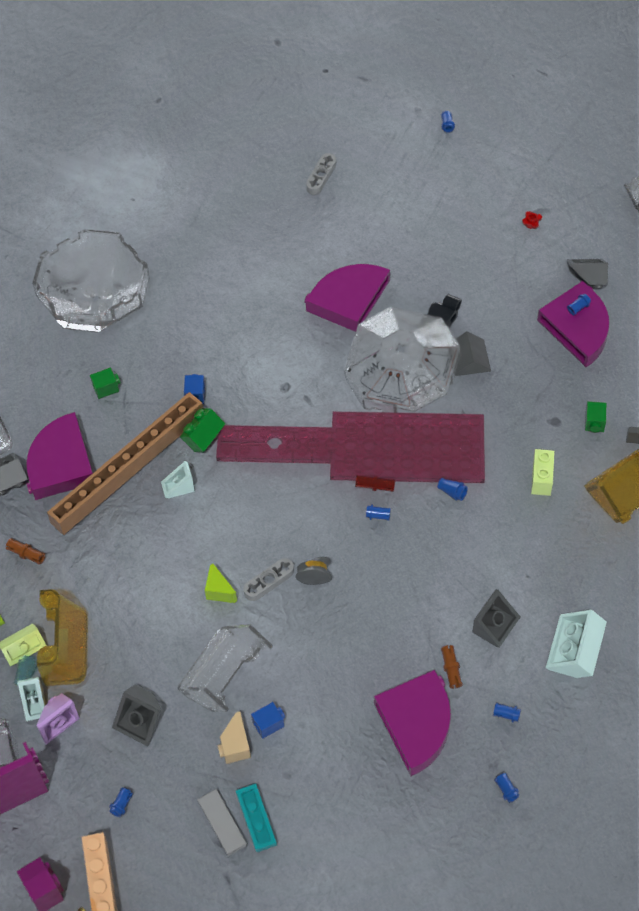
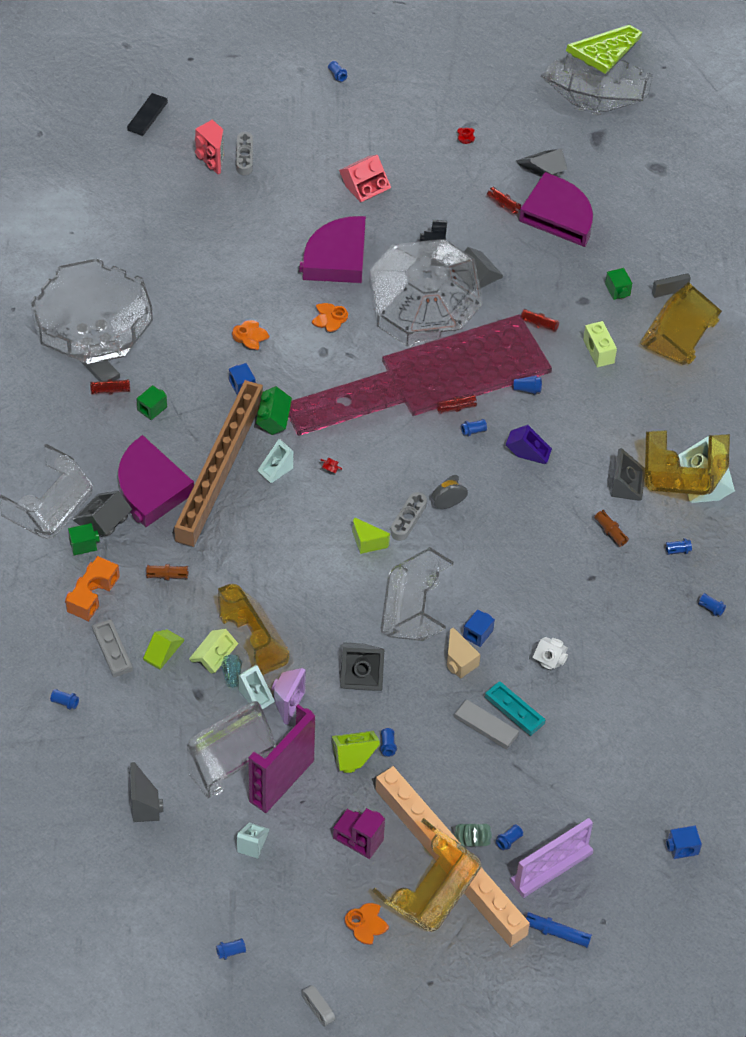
camera: 30 degrees left, 5 degrees down
magenta brick [374,670,451,776] -> none
blue pin [567,294,591,316] -> none
none -> dark grey tile [82,350,120,387]
none -> clear red pin [90,379,130,394]
none -> black tile [127,93,168,136]
none -> coral slope [195,120,224,174]
none -> orange plate [232,320,270,350]
none -> orange plate [312,303,348,332]
none -> red plate [320,458,342,474]
none -> lime slope [332,731,380,773]
none -> coral slope [339,154,391,202]
none -> clear red pin [487,187,521,214]
none -> dark purple slope [506,425,552,464]
none -> clear red pin [520,309,560,332]
none -> white brick [533,637,568,669]
none -> clear yellow windscreen [645,430,730,495]

